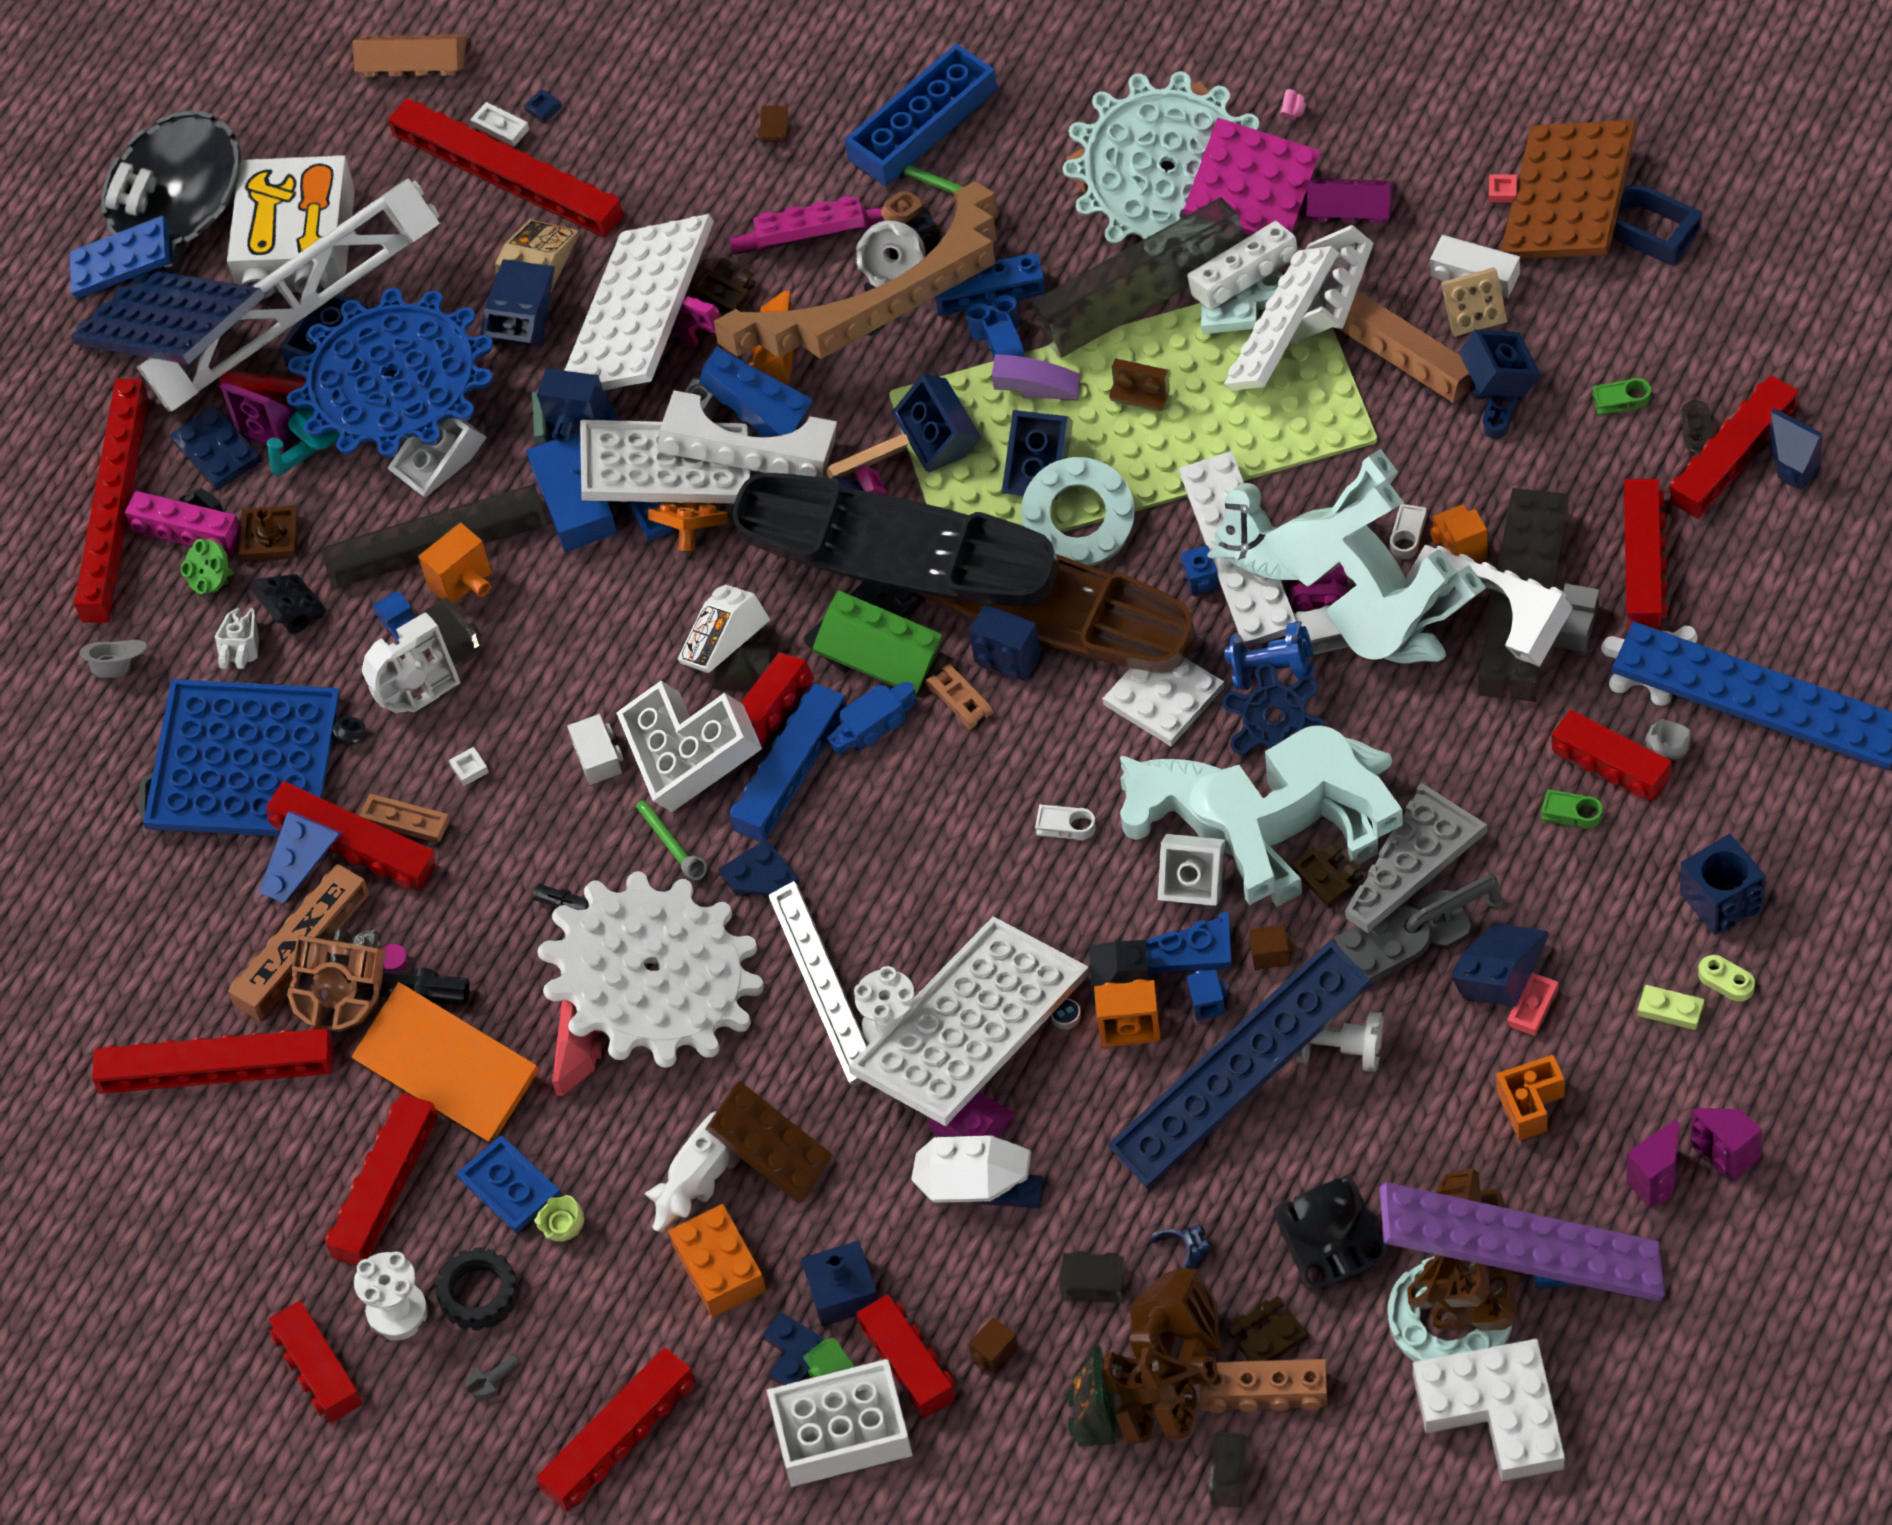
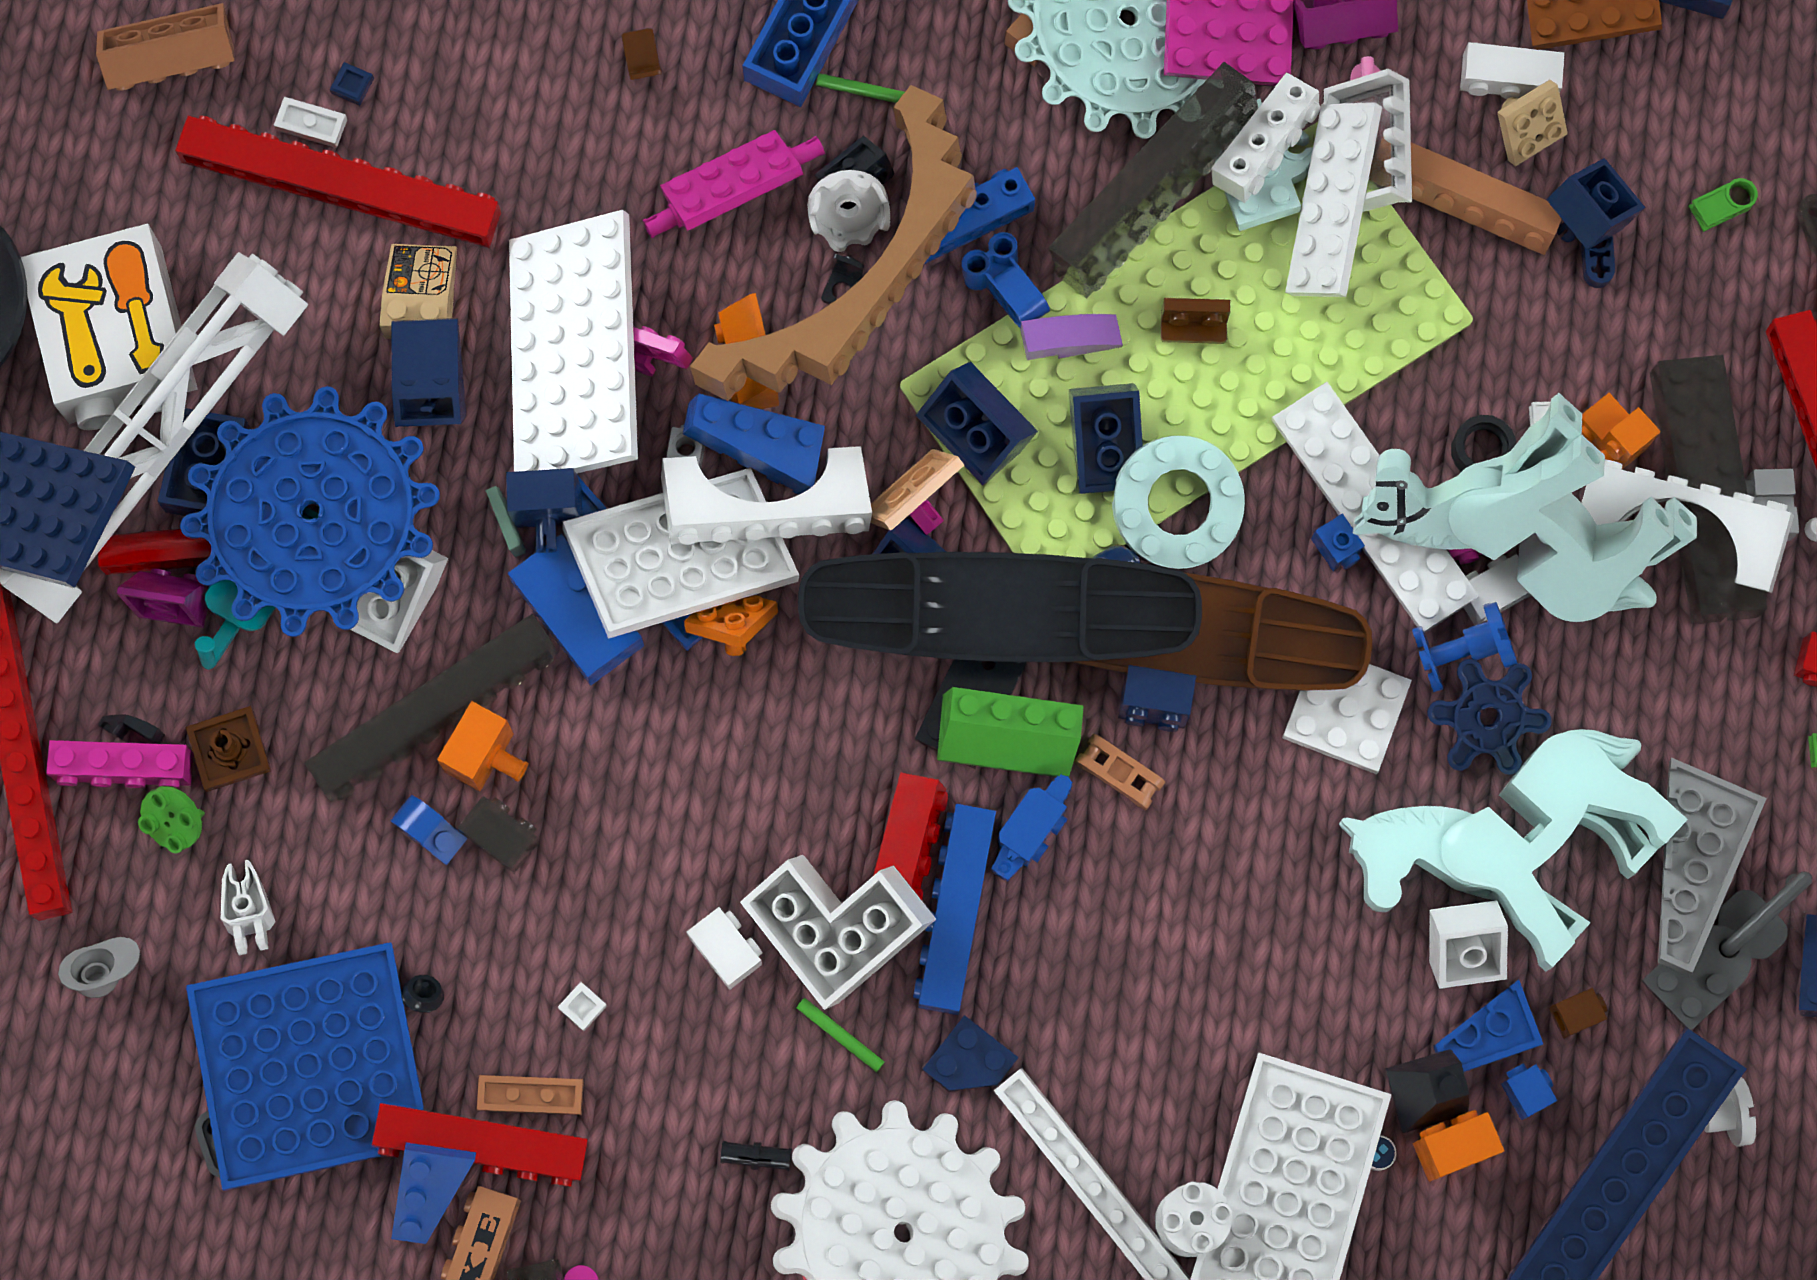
camera: 30 degrees left, 20 degrees up
dark blue plate [169,406,261,491] -> none
black plate [249,574,327,634] -> none
white connector [362,612,461,713] -> none
white slope [678,585,770,673] -> none
light grey hinge [681,856,707,880] -> none
dark brown plate [690,258,756,313] -> none
clear smoke slope [712,641,779,692] -> none
nougat plate [881,191,922,224] -> none
white piece [1035,804,1096,840] -> none
dark brown plate [1291,841,1363,908] -> none

